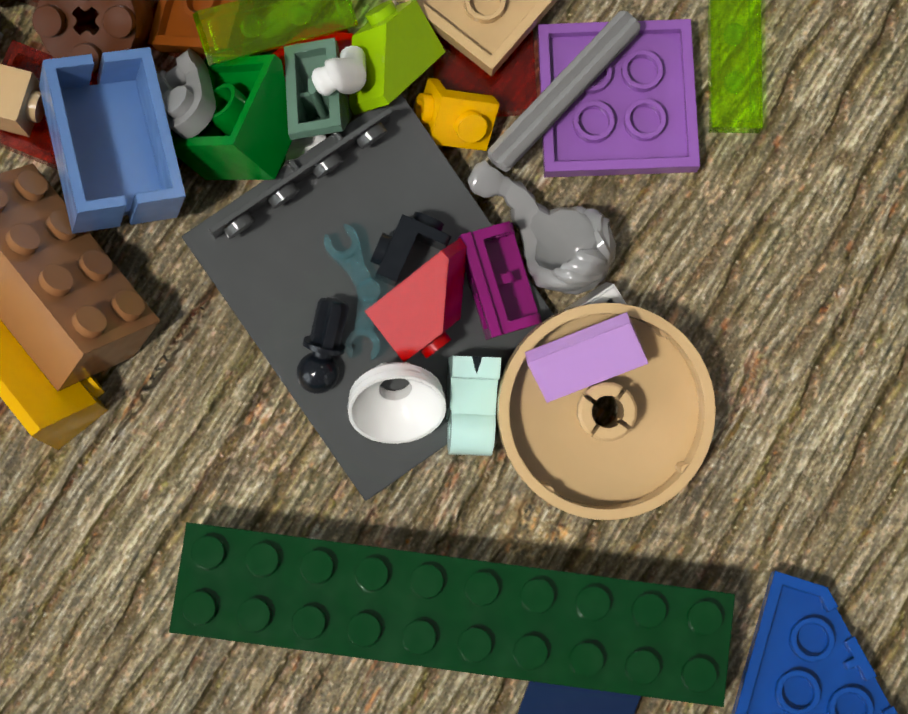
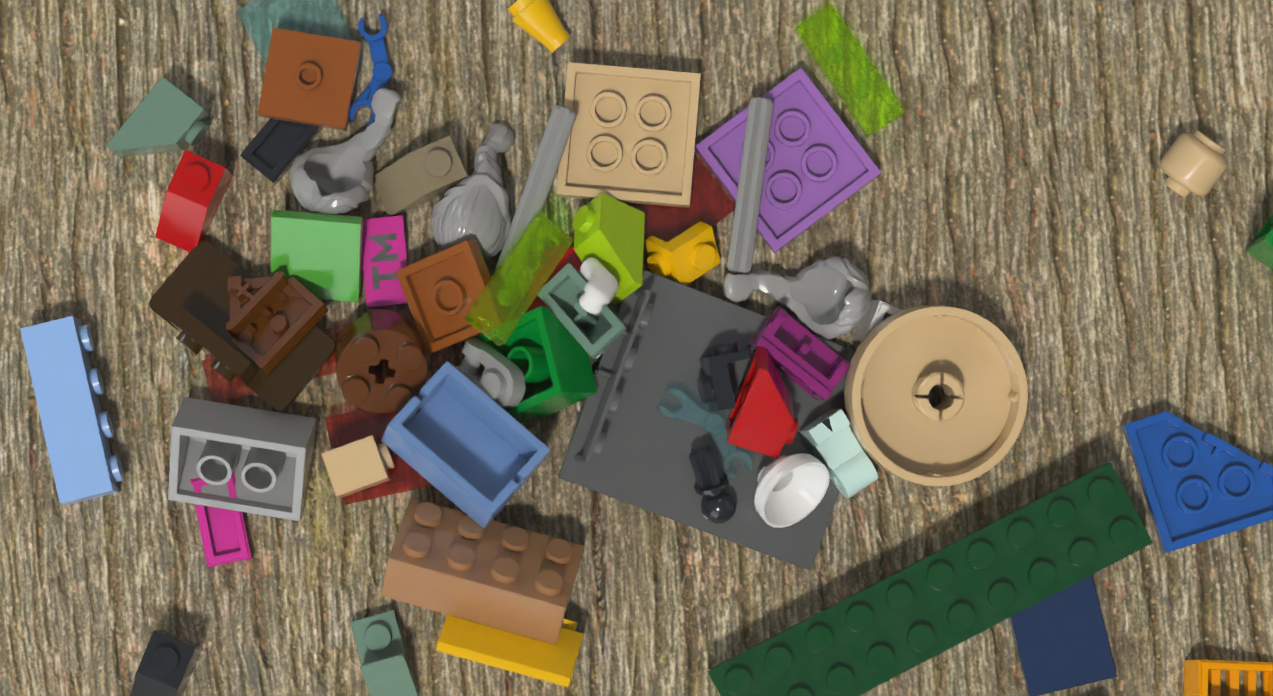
camera: 40 degrees left, 5 degrees up
lavender tile [525,312,649,403] -> none

